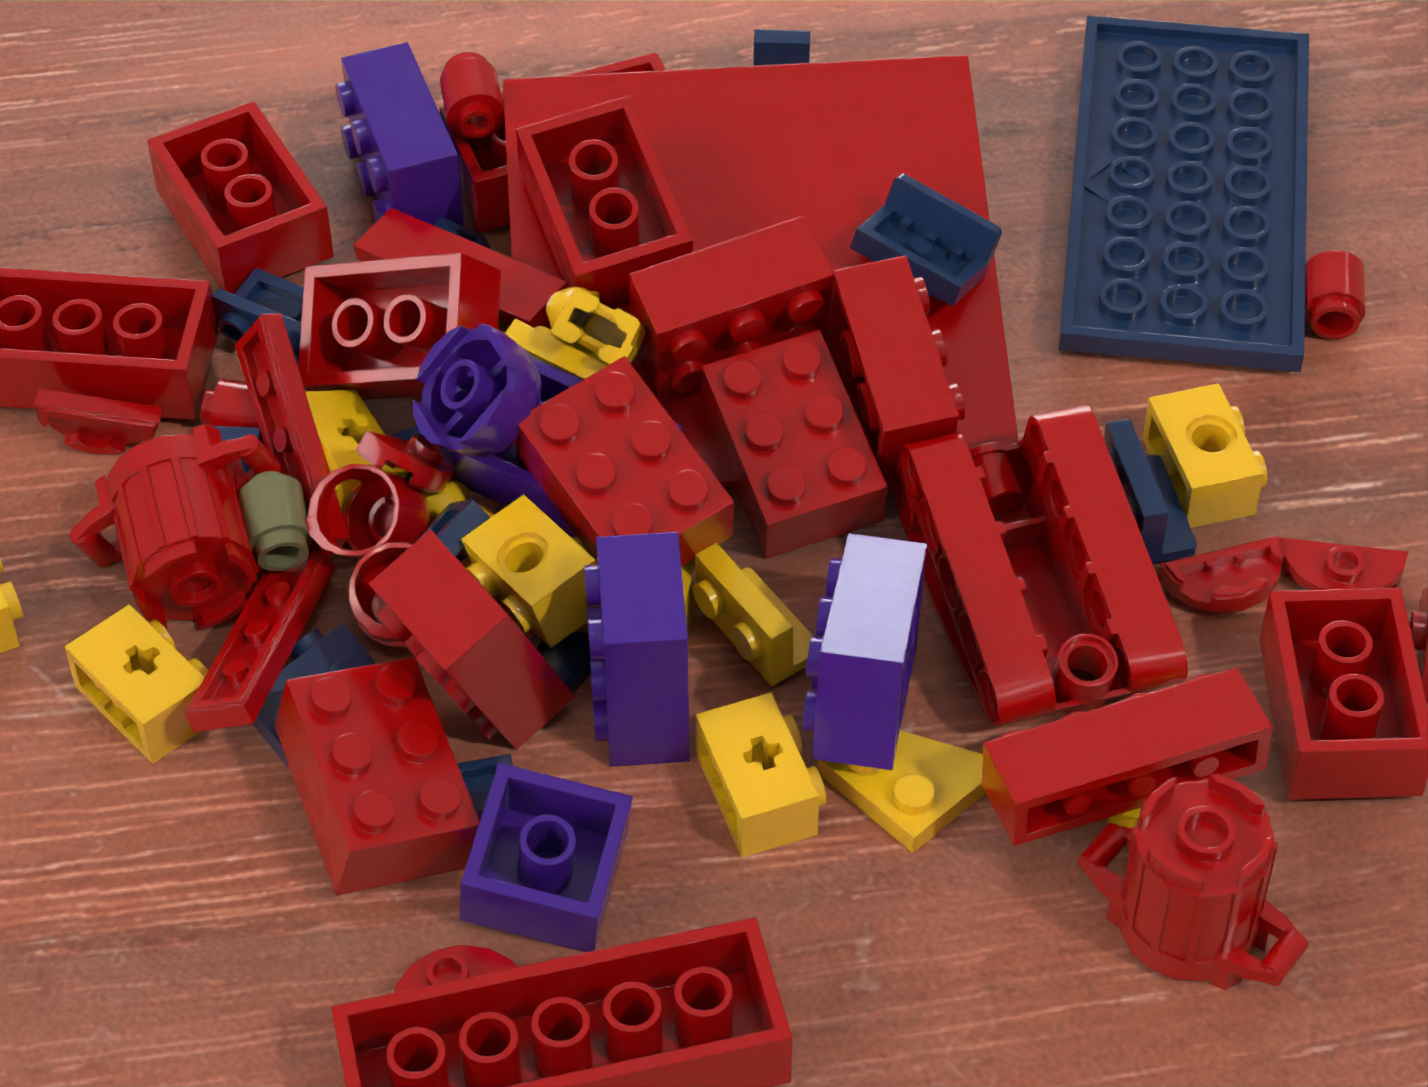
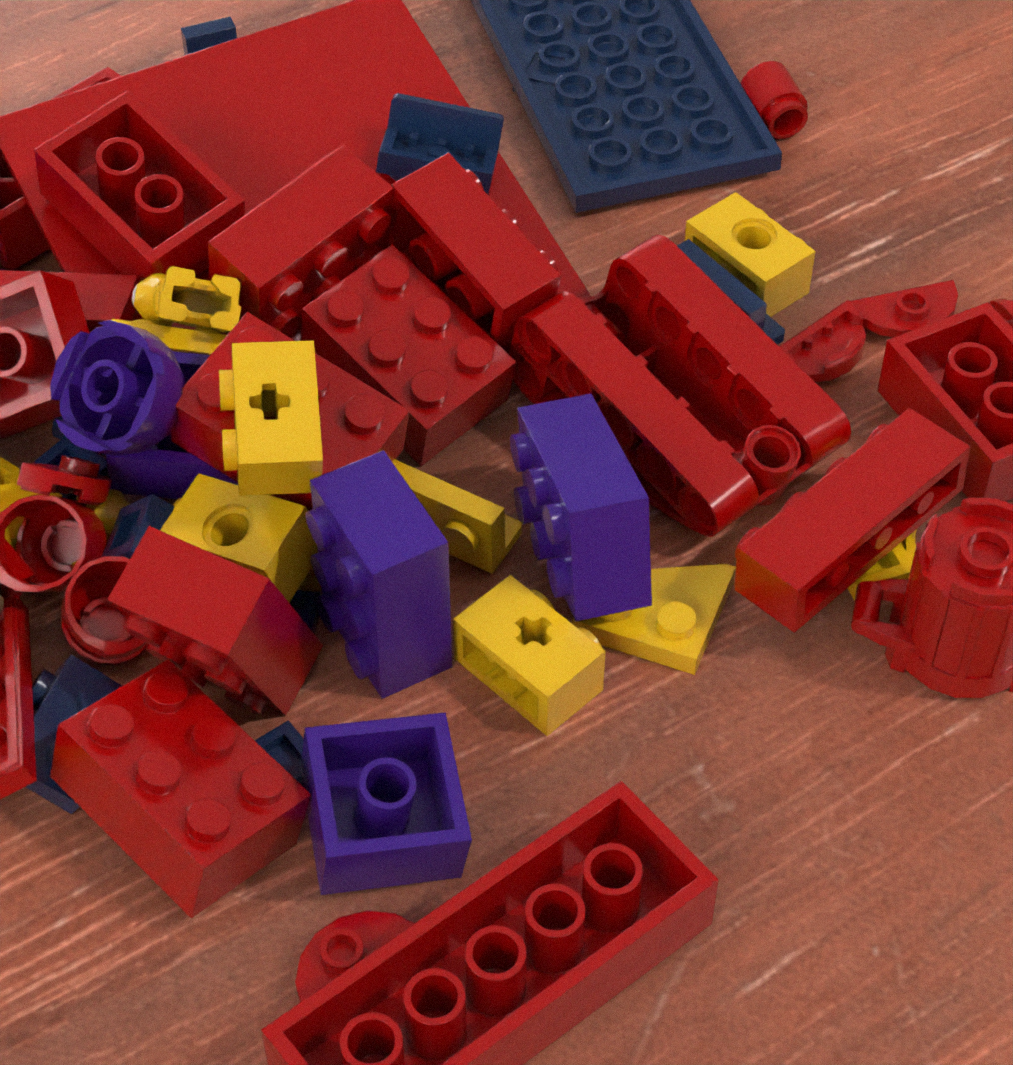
camera: 25 degrees left, 0 degrees up
none -> yellow brick [219,340,323,496]

